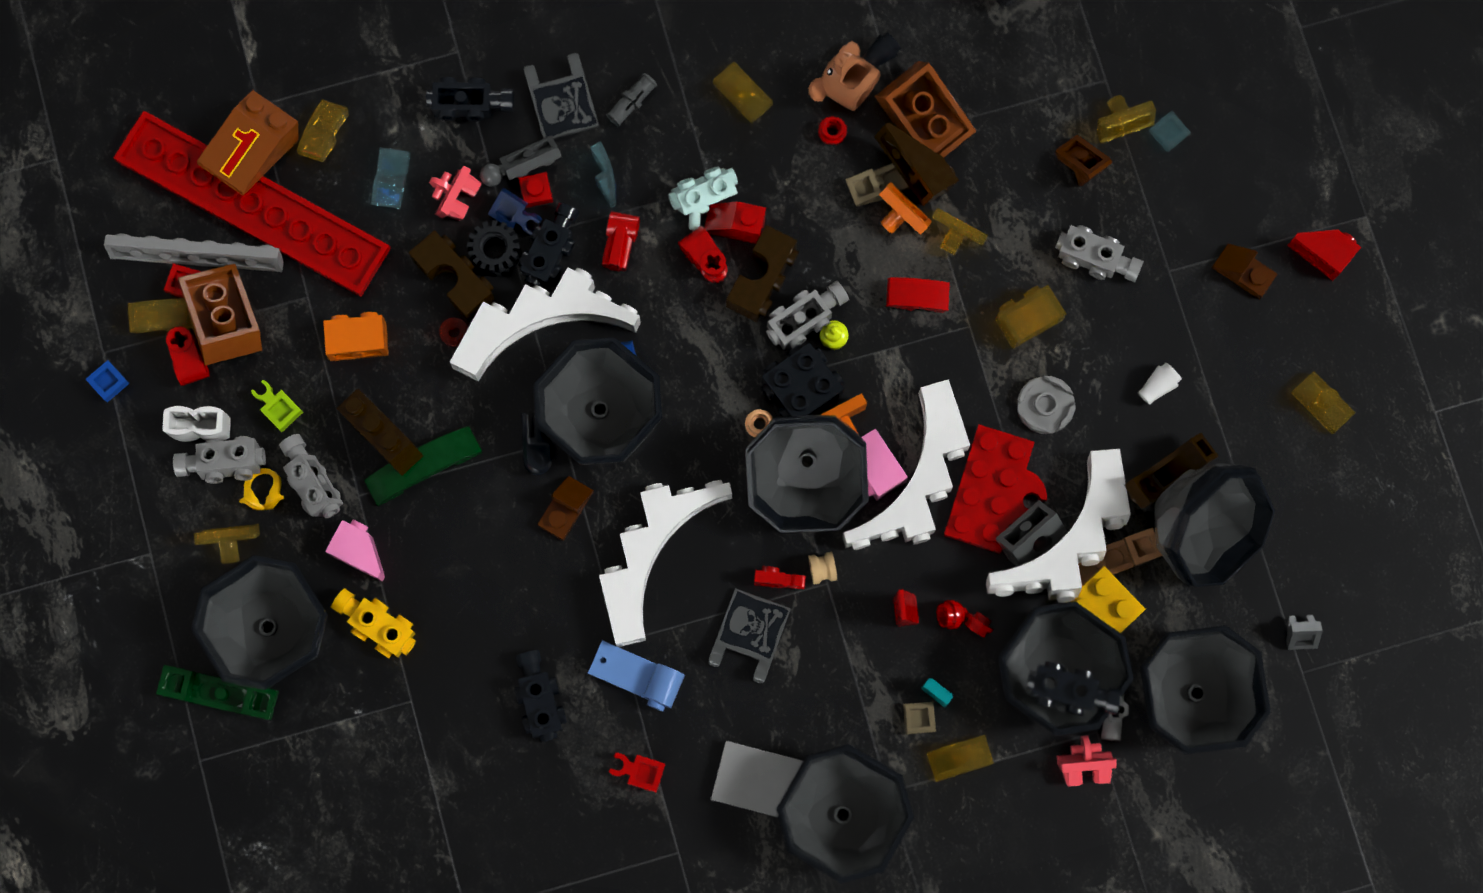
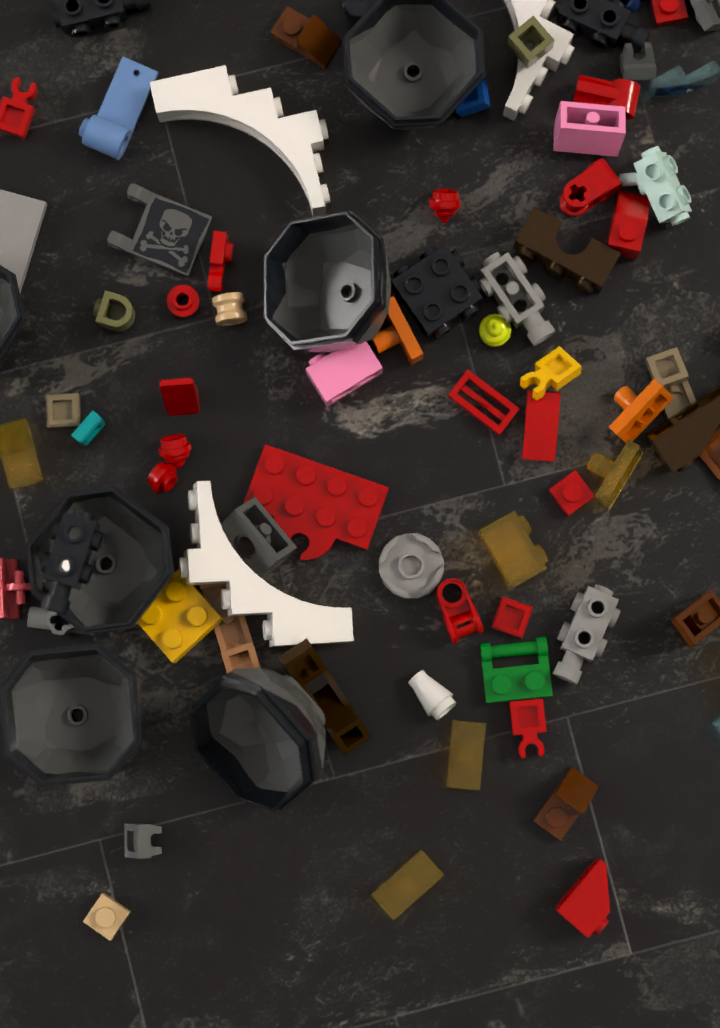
camera: 95 degrees right, 5 degrees up
light nougat plate [745,409,773,438] -> none
white arch [842,379,970,550] -> none
none -> tan plate [83,893,131,941]
none -> olive plate [93,290,135,332]
none -> red plate [167,285,200,318]
none -> red plate [429,189,461,223]
none -> red piece [436,578,484,644]
none -> clear yellow tile [446,720,486,790]
none -> red tile [447,369,520,436]
none -> green plate [480,636,553,703]
none -> red tile [491,596,533,639]
none -> olive plate [506,16,555,69]
none -> red plate [509,698,547,758]
none -> yellow plate [520,346,582,401]
none -> red plate [548,470,595,517]
none -> bright pink brick [554,101,626,157]
none -> dark grey tile [619,42,657,80]

